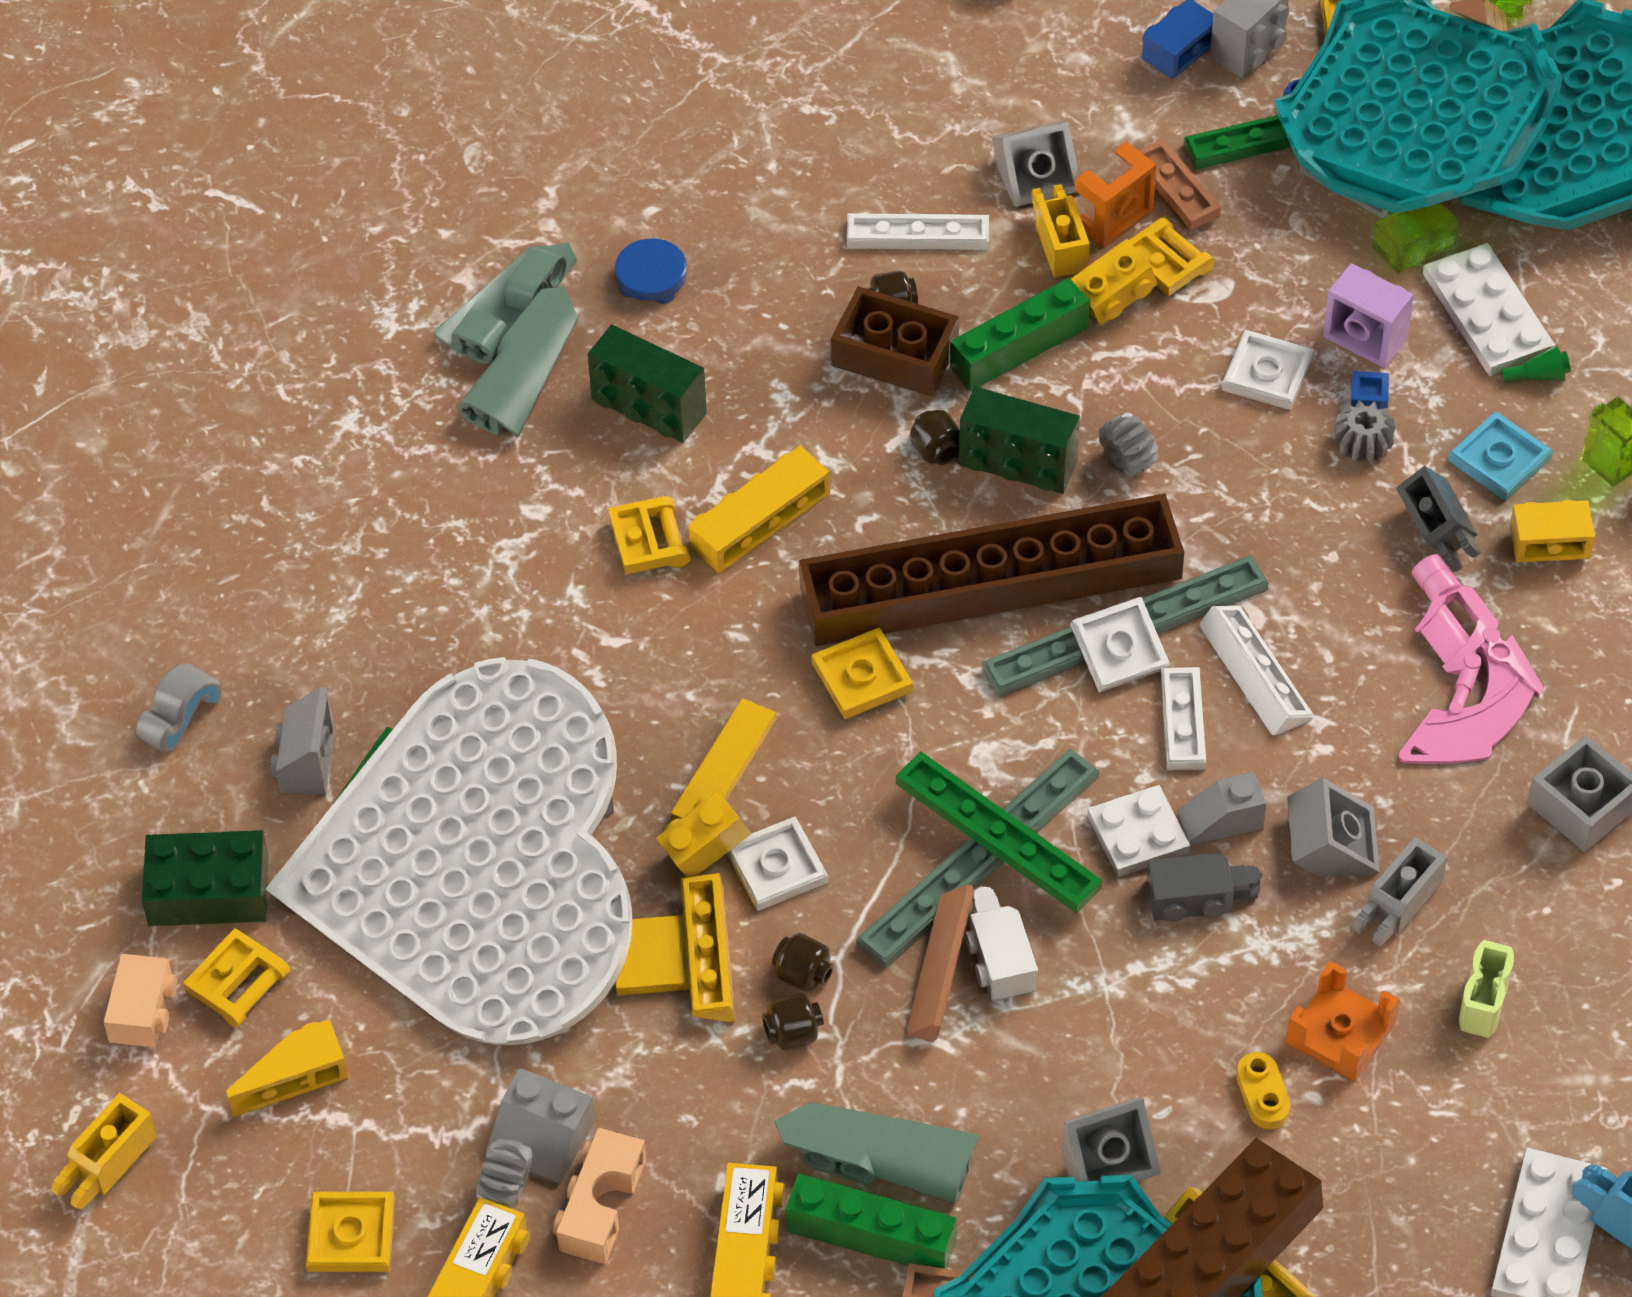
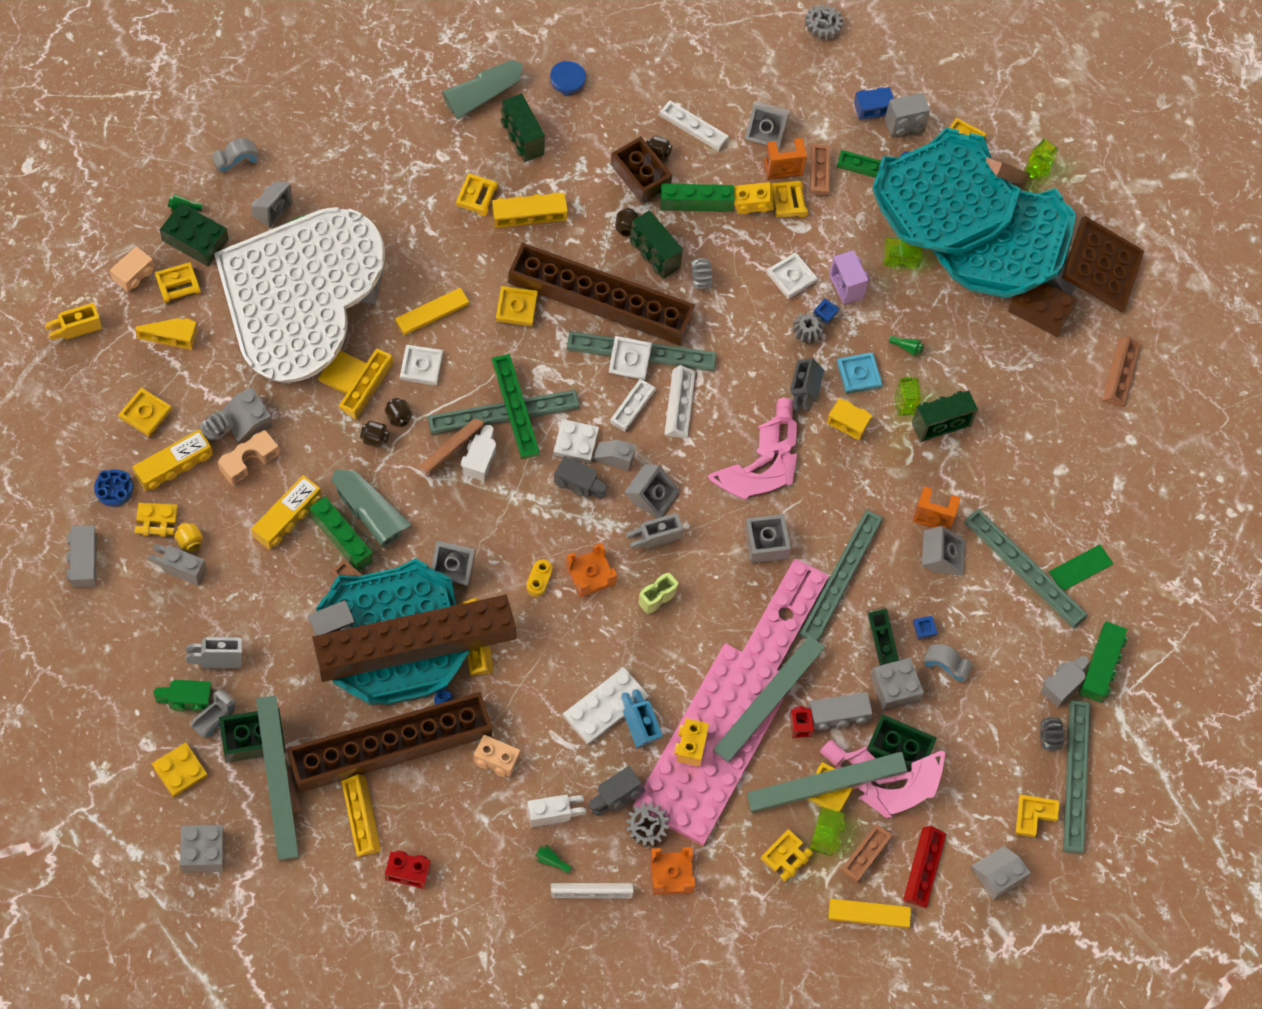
camera: 25 degrees right, 10 degrees up
sand green panel [434,243,577,364] -> none
yellow brick [656,790,752,877] -> none
yellow hinge [1031,184,1090,278] -> none
white plate [1423,243,1555,376] -> none
none -> green cone [168,193,203,212]

